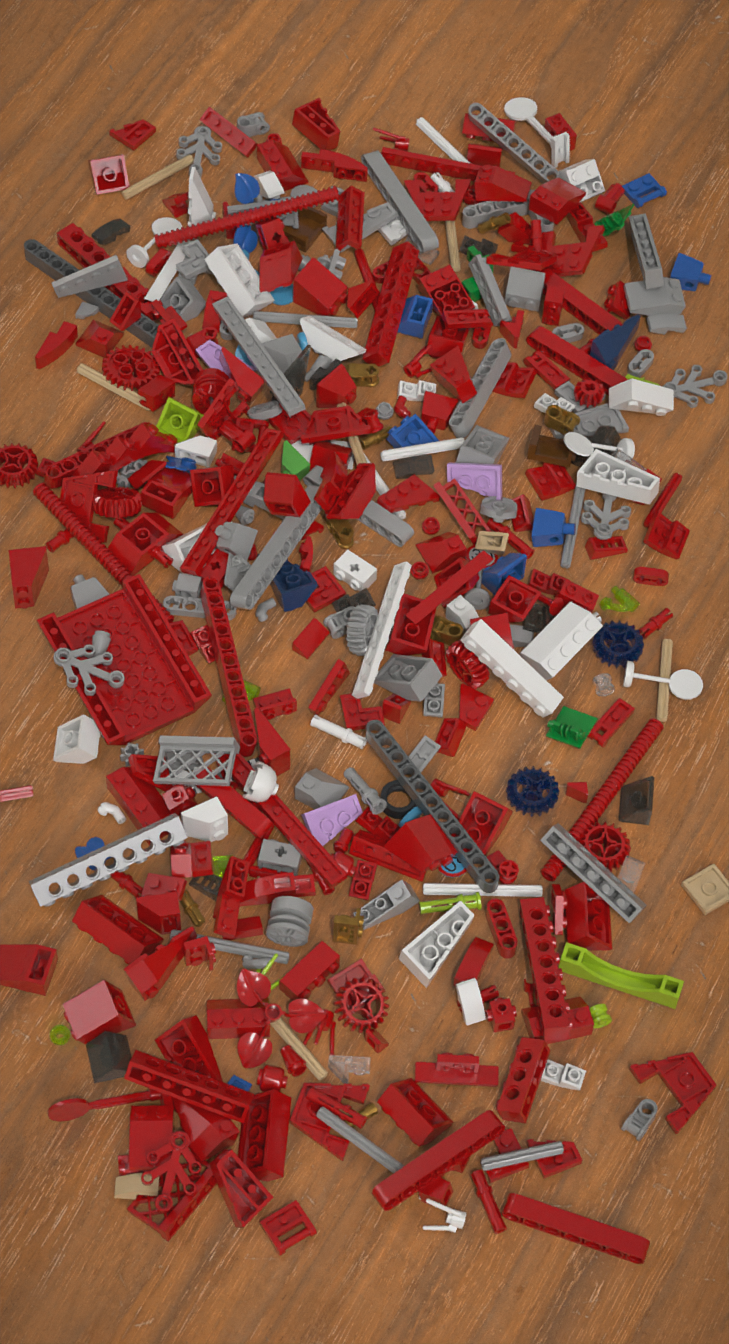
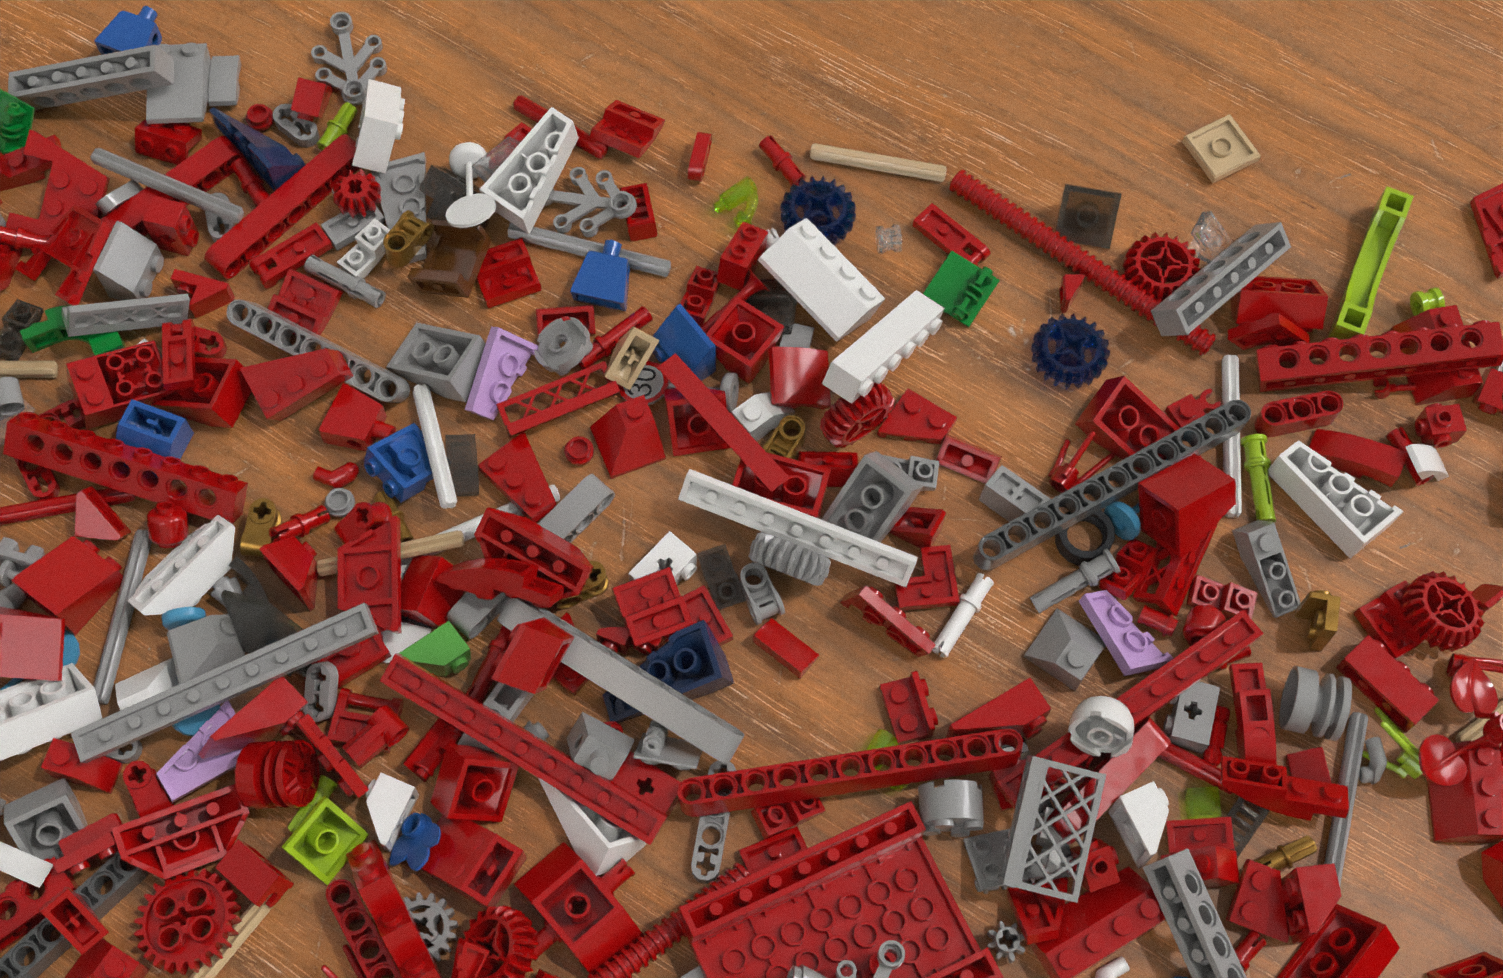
camera: 85 degrees left, 10 degrees up
red wedge [124,926,197,1001] -> none
red slope [128,460,167,489] -> none
light grey brick [172,573,202,598] -> none
red bracket [184,936,216,971] -> none
light grey arm [255,598,276,622] -> none
white slope [397,380,436,401] -> none
red plant [403,345,432,379] -> none
red plate [410,561,429,579] -> none
red wheel [498,860,519,884] -> none
white piece [623,661,703,700] -> none
none -> light grey axle [91,148,244,223]
none -> light grey beam [95,180,143,216]
none -> red head [146,501,189,548]
none -> red pin [269,505,330,542]
none -> red slope [291,77,333,122]
none -> light grey pin [304,255,386,308]
none -> red slope [611,567,693,647]
none -> light grey brick [918,780,984,837]

